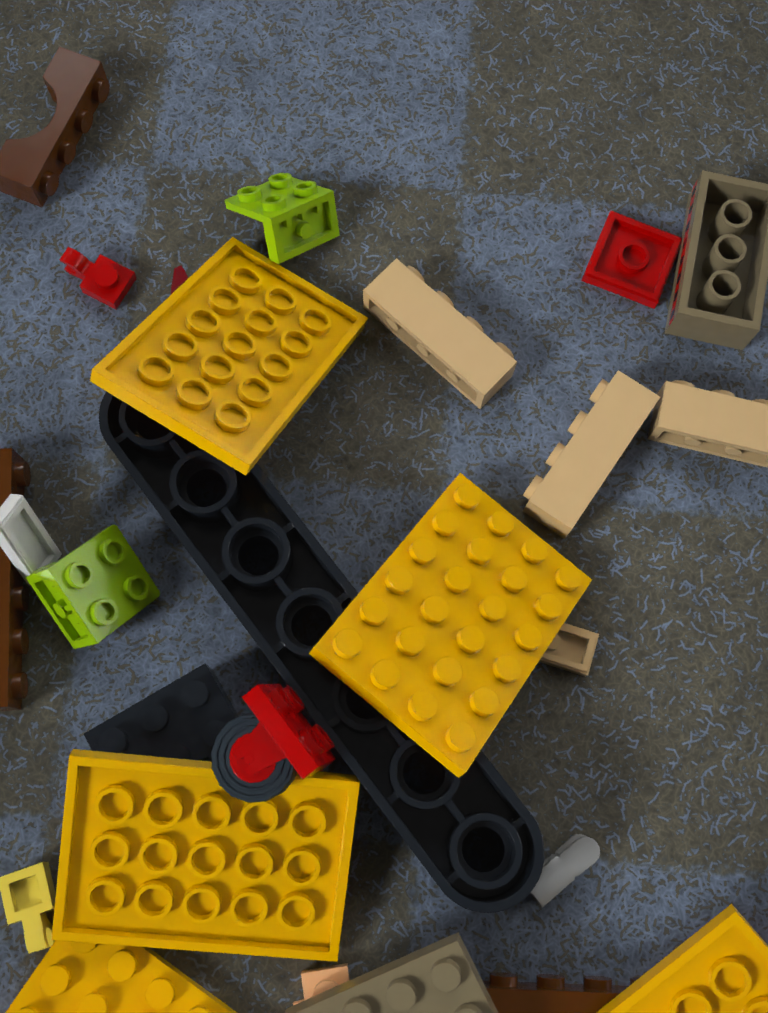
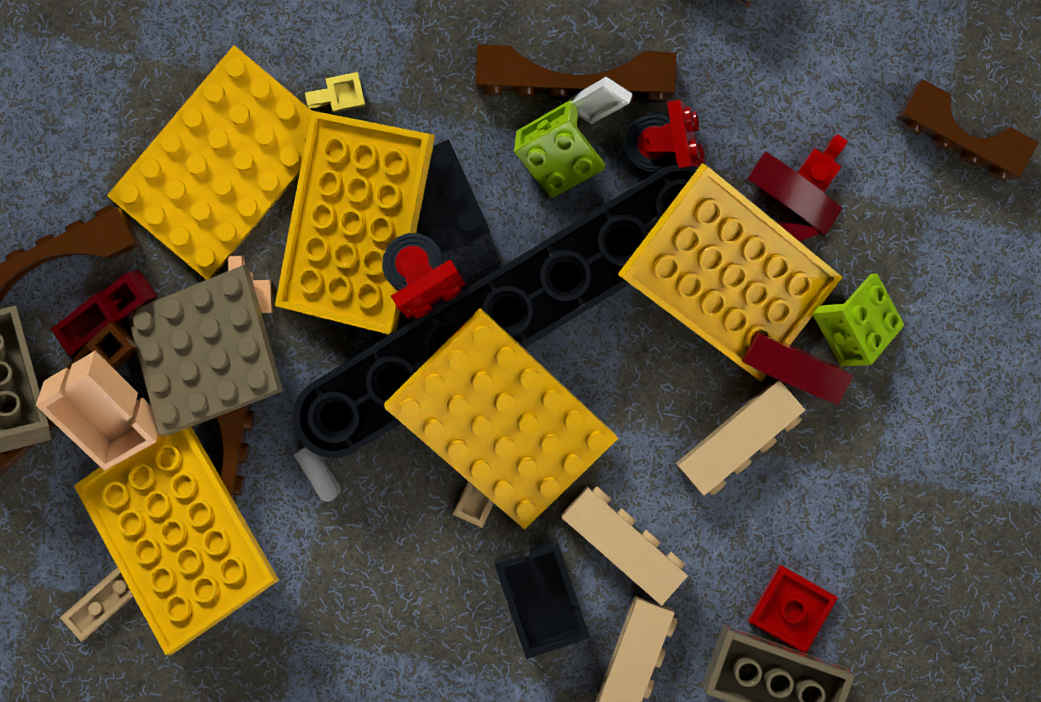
camera: 100 degrees right, 15 degrees up
none -> black piece [494,538,590,659]
none -> plate [626,99,705,173]
none -> dark red slope [742,332,853,405]
none -> dark red slope [744,151,843,236]

